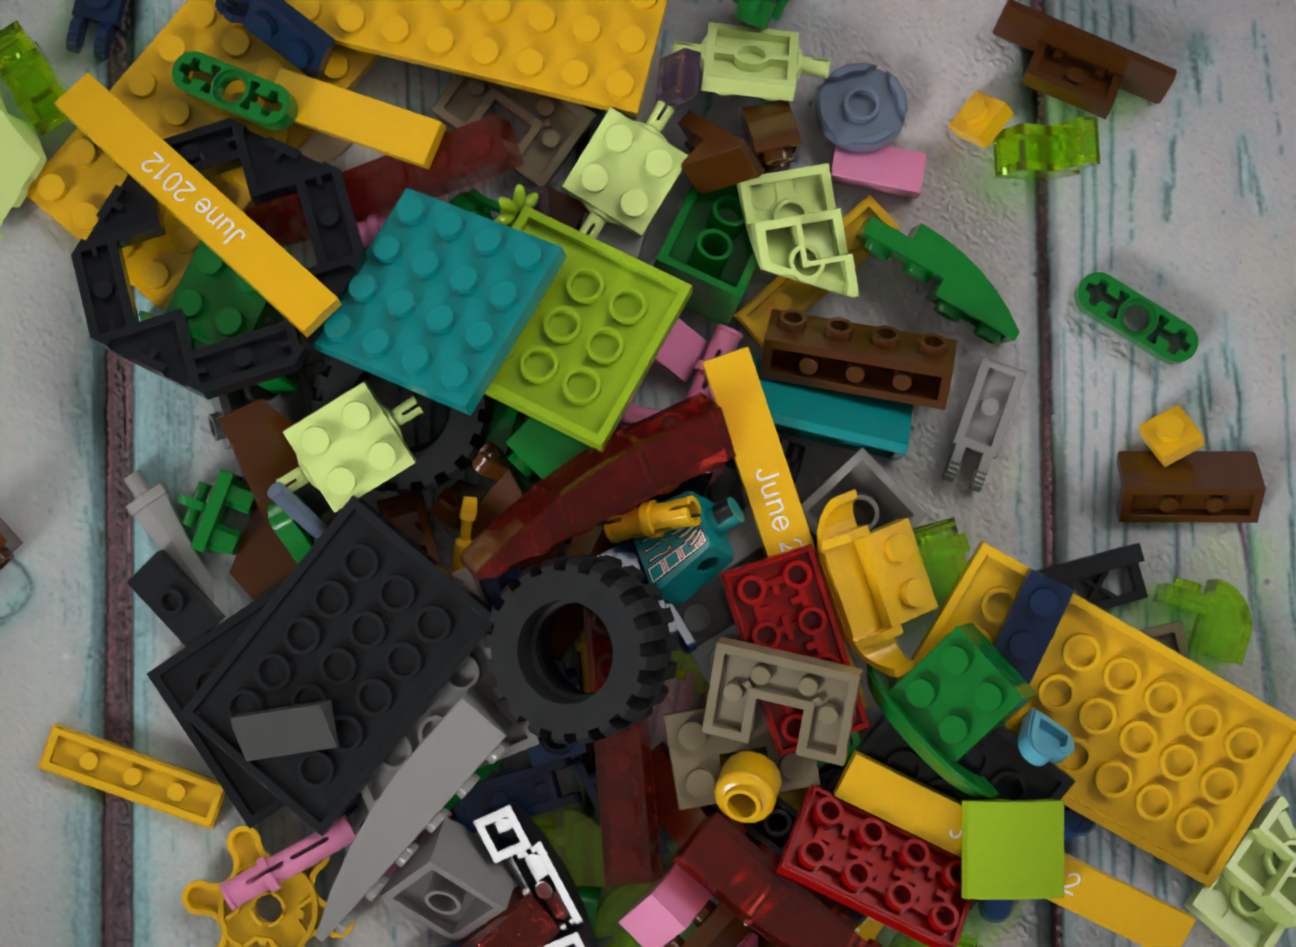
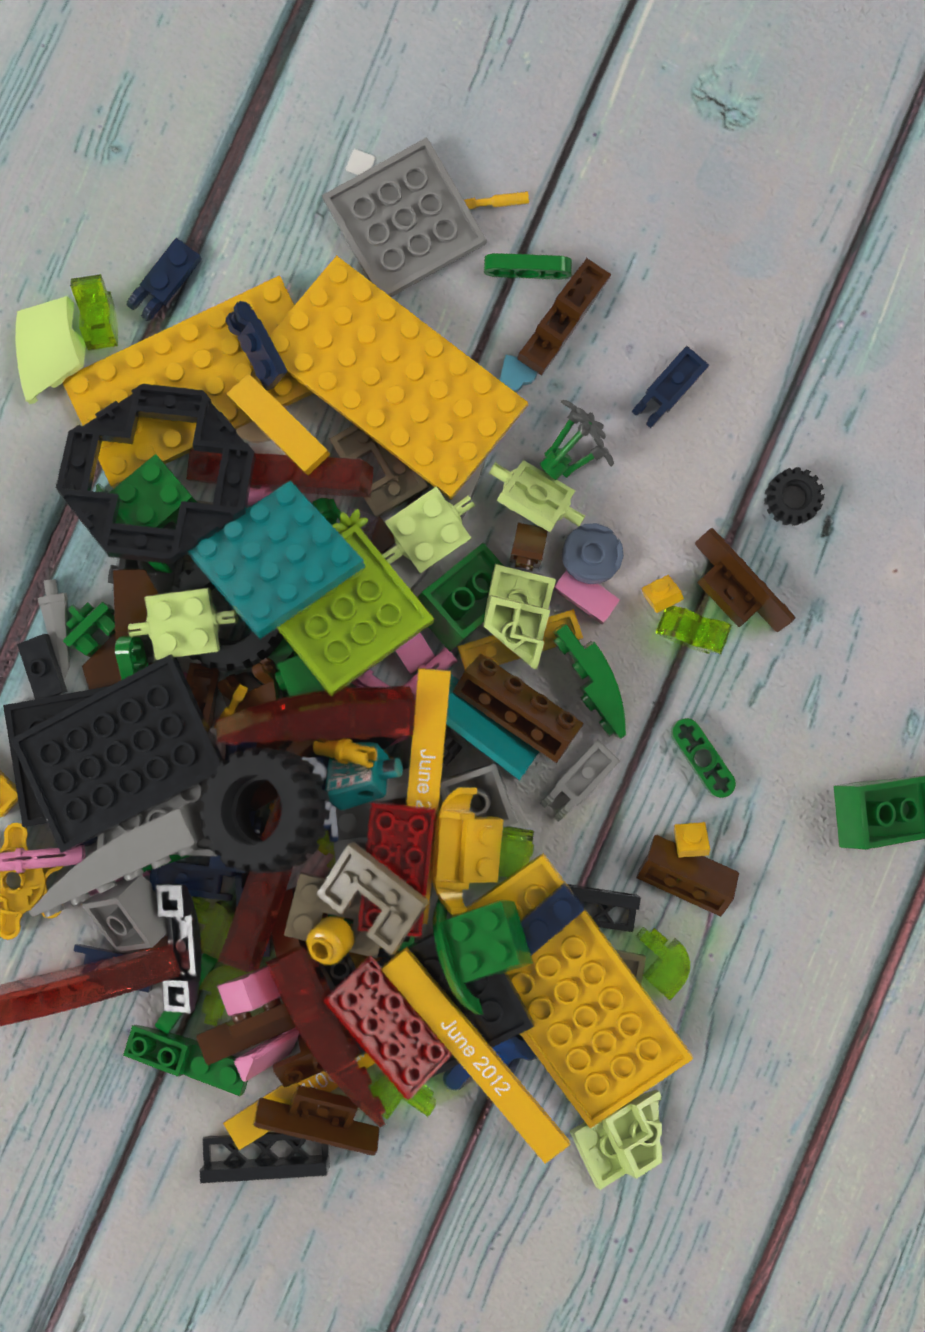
camera: 25 degrees right, 0 degrees up
yellow tile [54,72,342,338] -> none
green beam [172,51,298,131] -> none
dark grey slope [231,699,339,761] -> none
sand blue bar [267,482,328,540] -> none
plate [656,48,701,107] -> none
reddish brown slope [677,110,765,193] -> none
lime slope [962,799,1064,900] -> none
medium azure tile [1018,707,1074,766] -> none

